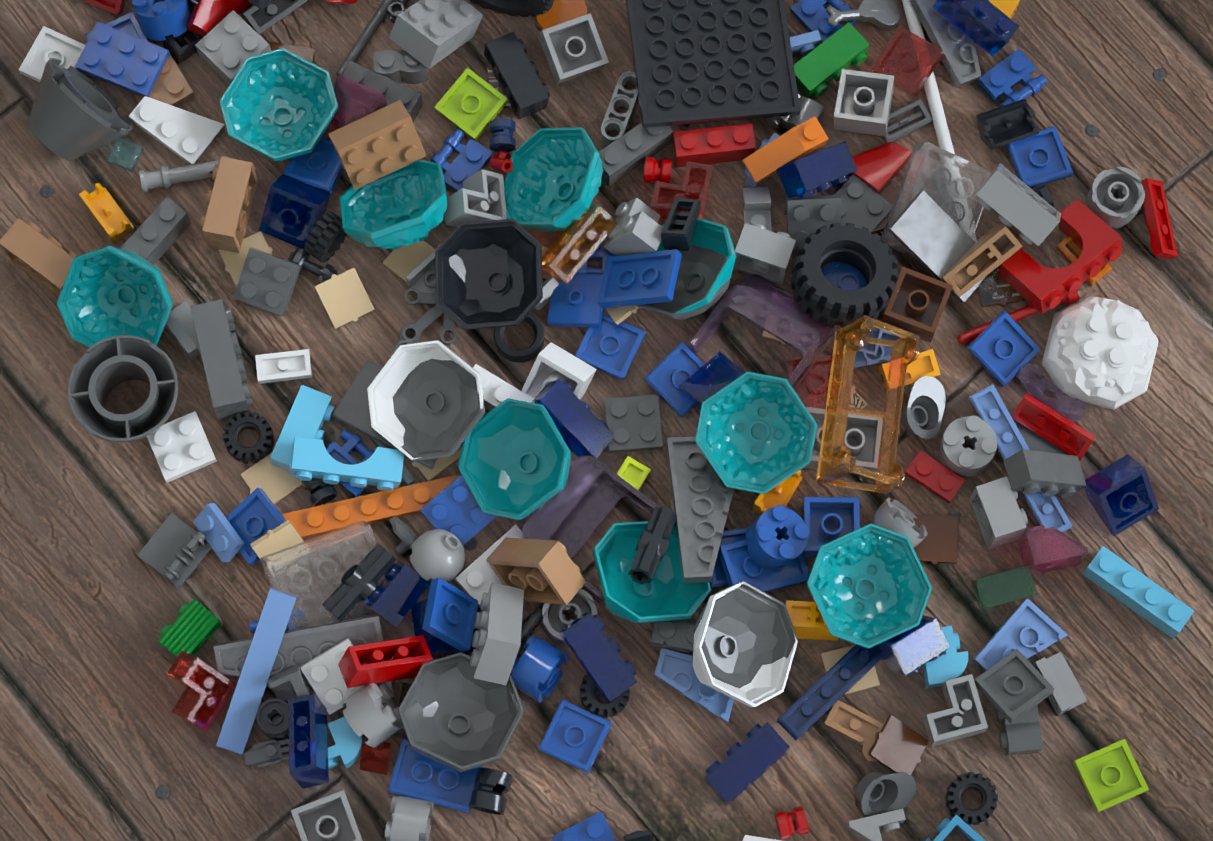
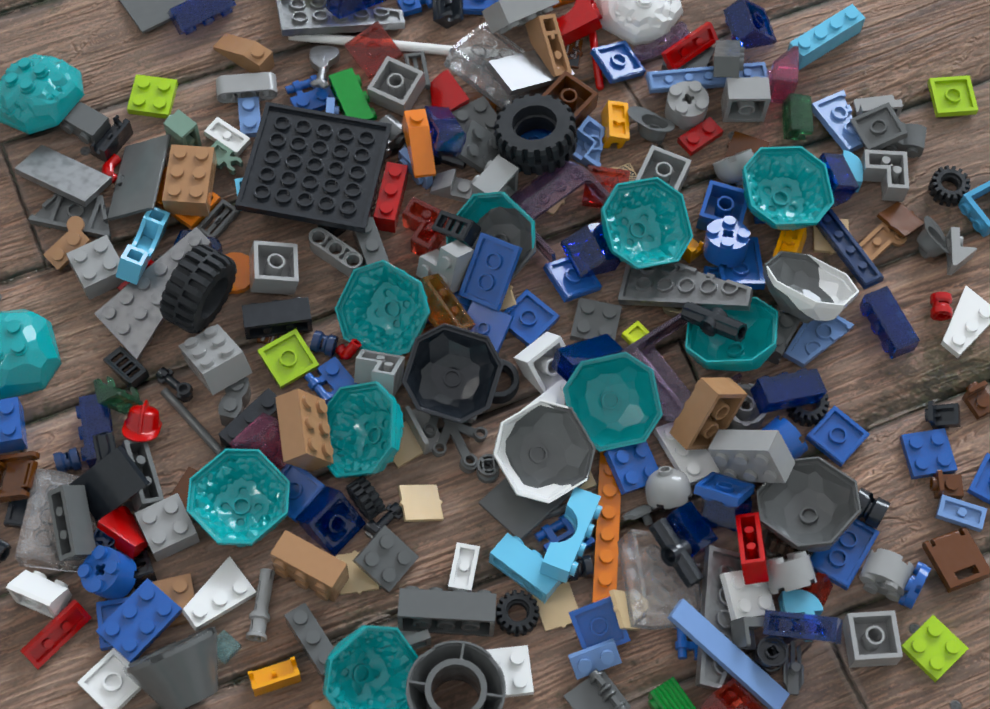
camera: 75 degrees left, 10 degrees down
red wheel [643,156,672,185] -> none
clear orange windscreen [816,315,920,493] -> none

